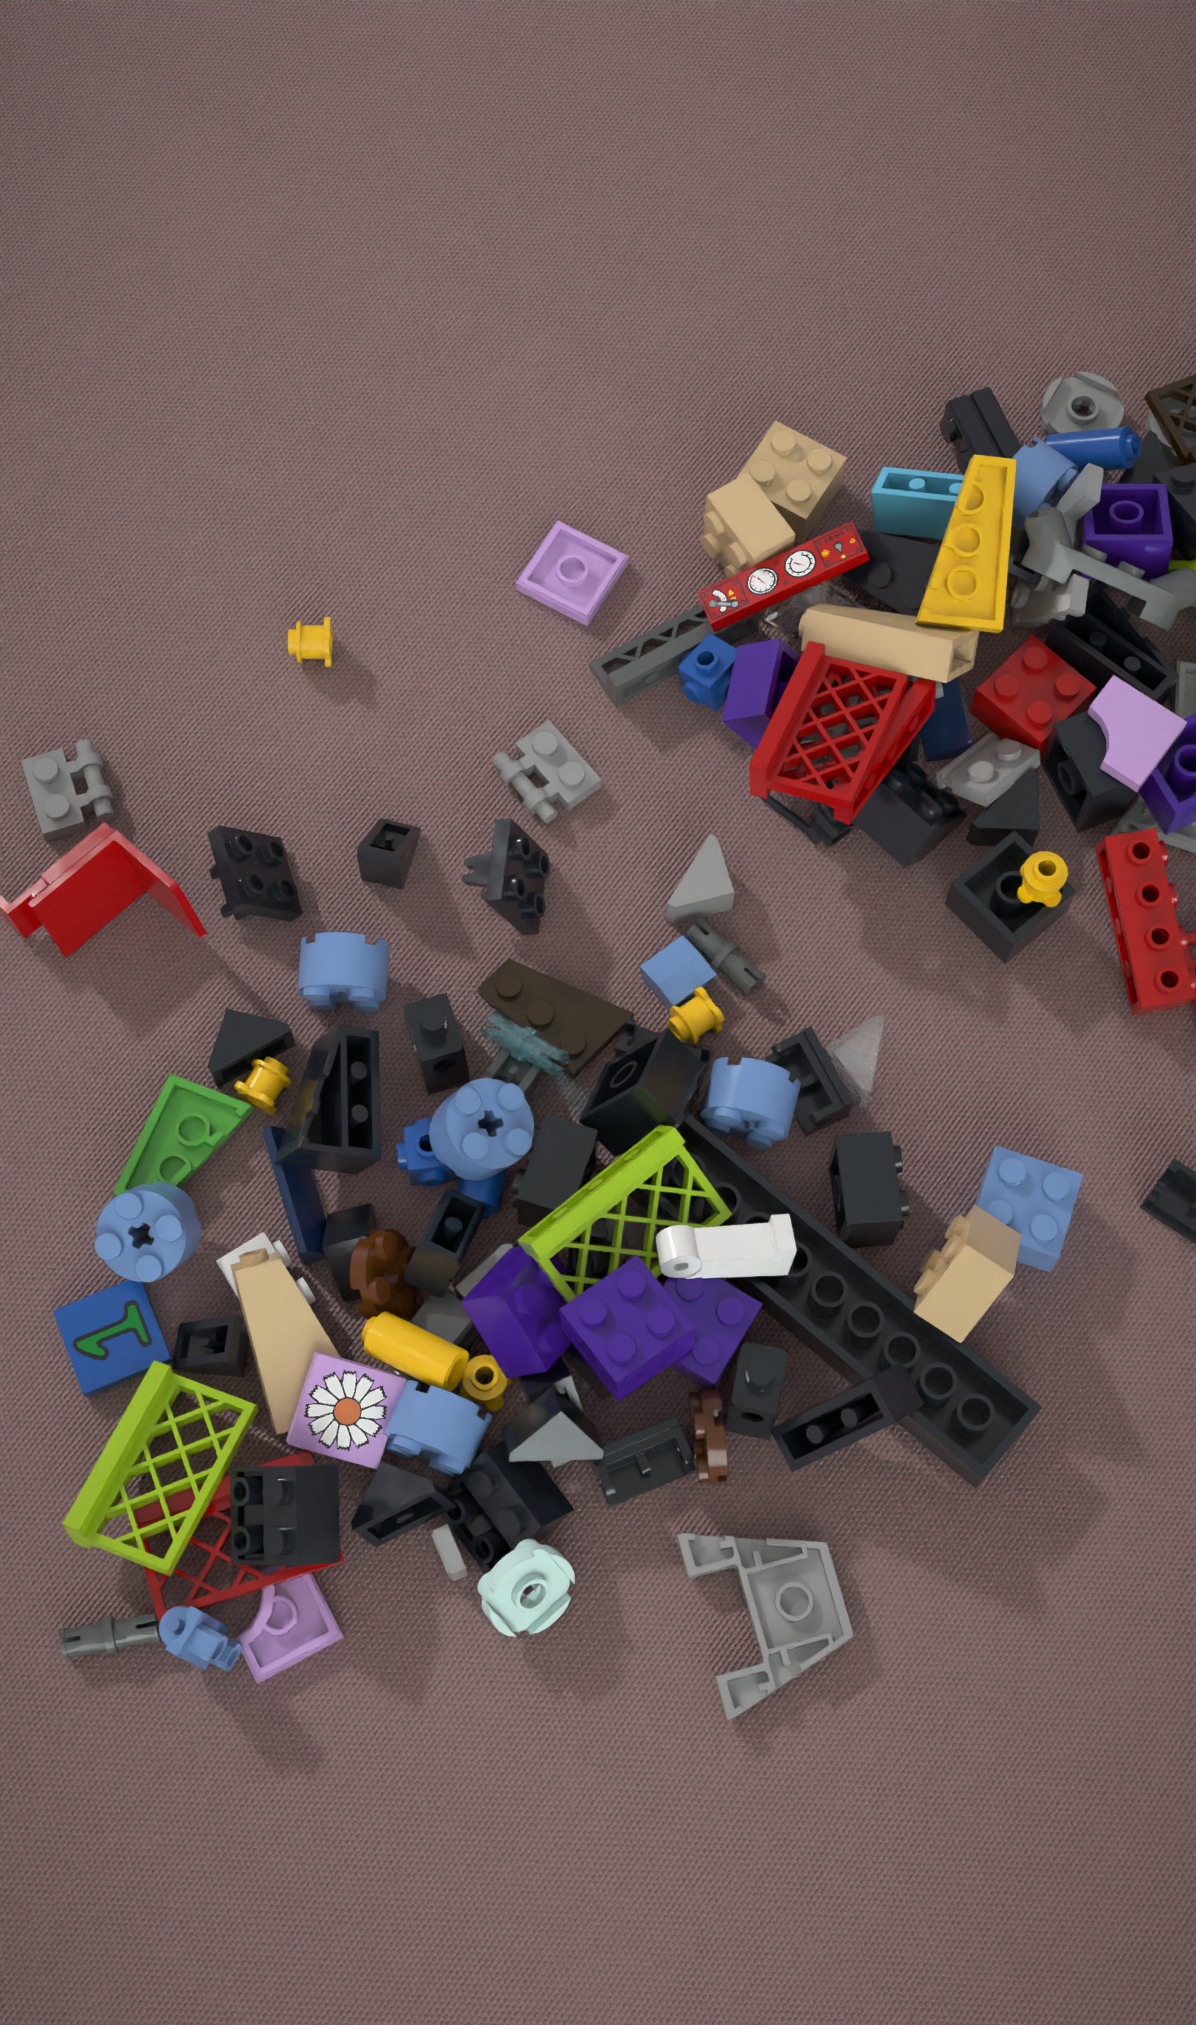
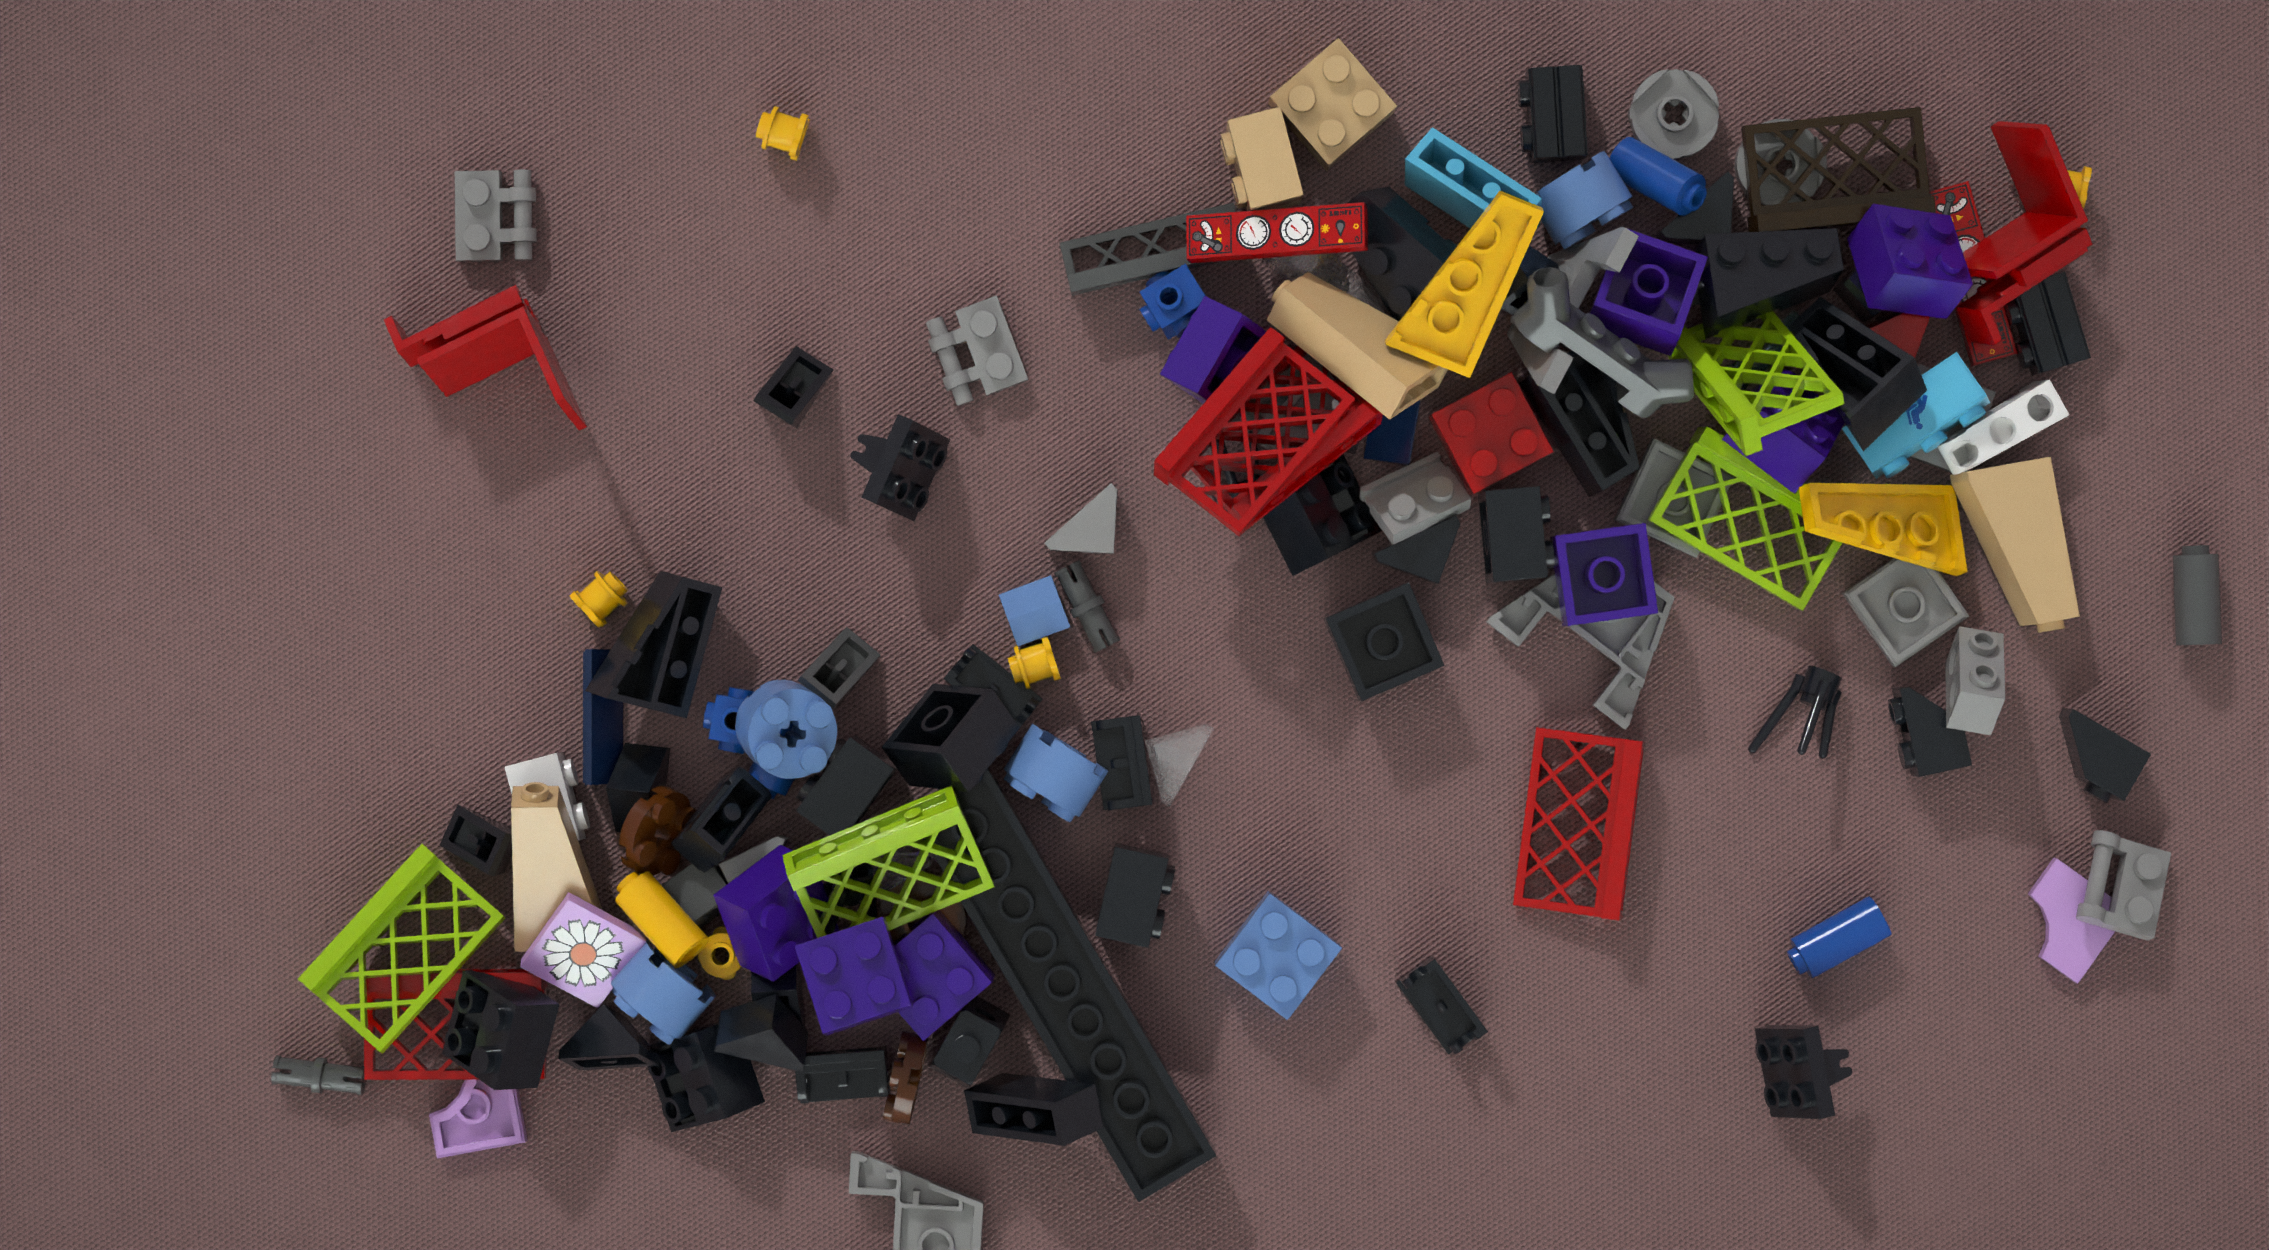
camera: 20 degrees right, 20 degrees up
blue tile [53,1280,173,1398] -> none
medium blue brick [95,1182,202,1282] -> none
bright green wing [113,1073,254,1197] -> none
medium blue hips [159,1606,243,1672] -> none
black plate [207,825,303,922] -> none
black slope [208,1008,296,1088] -> none
medium blue brick [298,932,390,1012] -> none
black torso [403,993,470,1095] -> none
light grey tile [431,1524,468,1582] -> none
light aqua plate [477,1539,575,1637] -> none
dark brown wing [478,958,634,1080] -> none
clear light blue pin [482,1011,569,1077] -> none
lavender tile [516,520,629,627] -> none
white leg [656,1214,797,1279] -> none
tan brick [913,1205,1022,1343] -> none
yellow brick [1017,851,1068,907] -> none
lavender tile [1087,675,1187,792] -> none
red brick [1095,828,1196,1016] -> none

